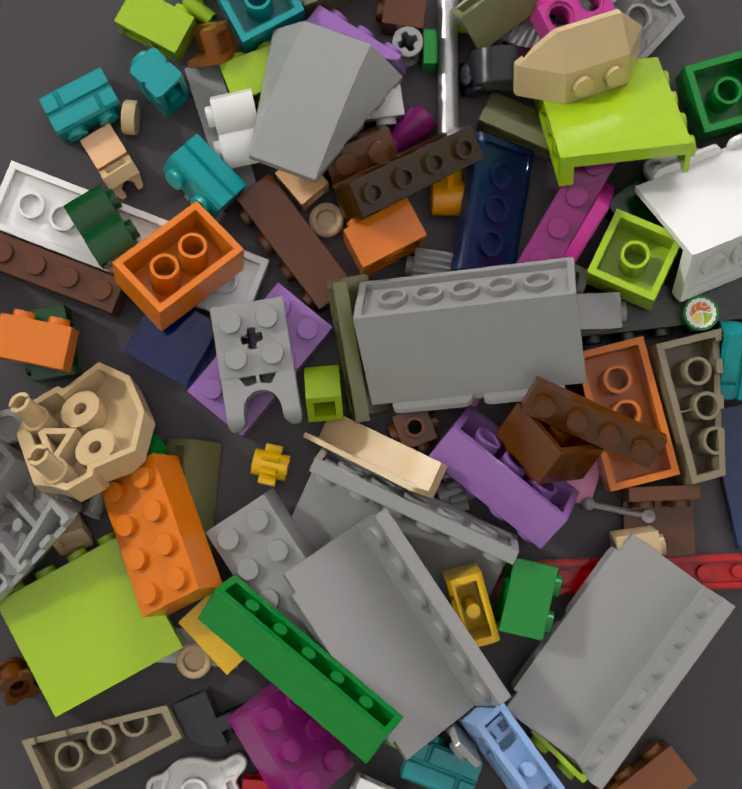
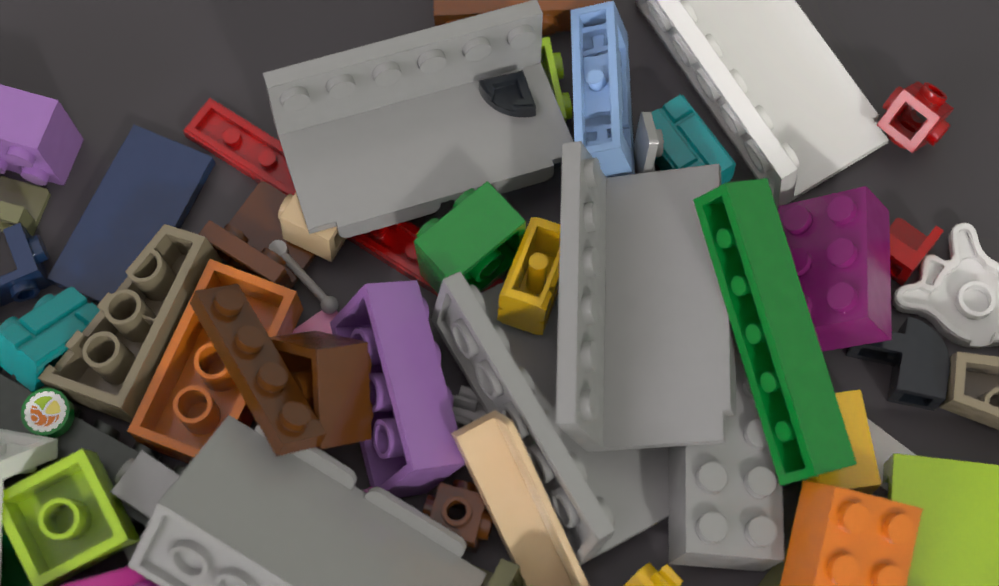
camera: 135 degrees left, 15 degrees down
tan tile [176,642,213,679] -> none
none -> black tile [479,70,536,118]

